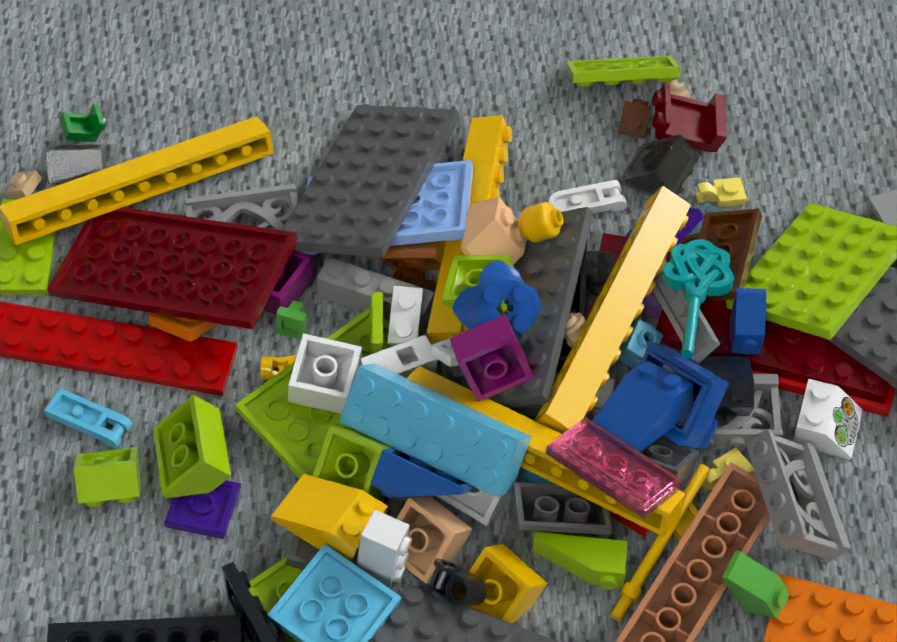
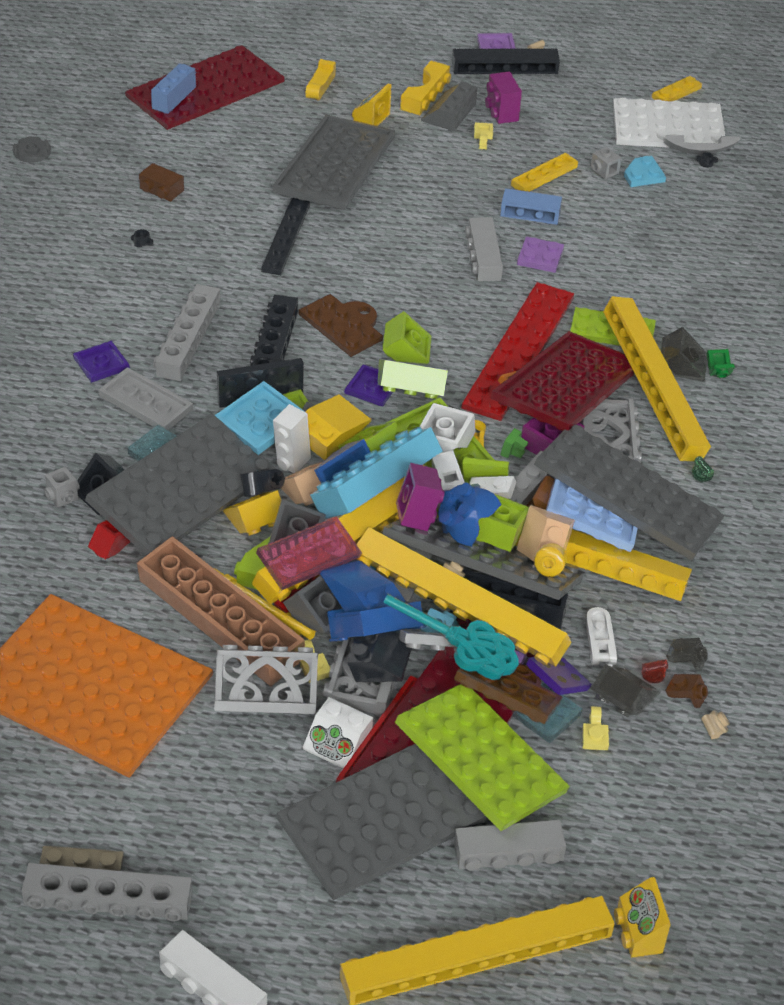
camera: 100 degrees right, 10 degrees down
tan plate [4,170,42,199] -> none
medium azure plate [44,388,133,449] -> none
lime plate [566,56,680,87] -> none
dark red panel [652,82,727,152] -> none
bright green slope [722,551,790,619] -> none
blue slope [728,288,767,354] -> none
none -> reddish brown plate [299,294,383,357]
none -> clear red plate [641,659,668,684]
none -> clear smoke bracket [666,637,708,671]
none -> clear green plate [691,456,714,482]

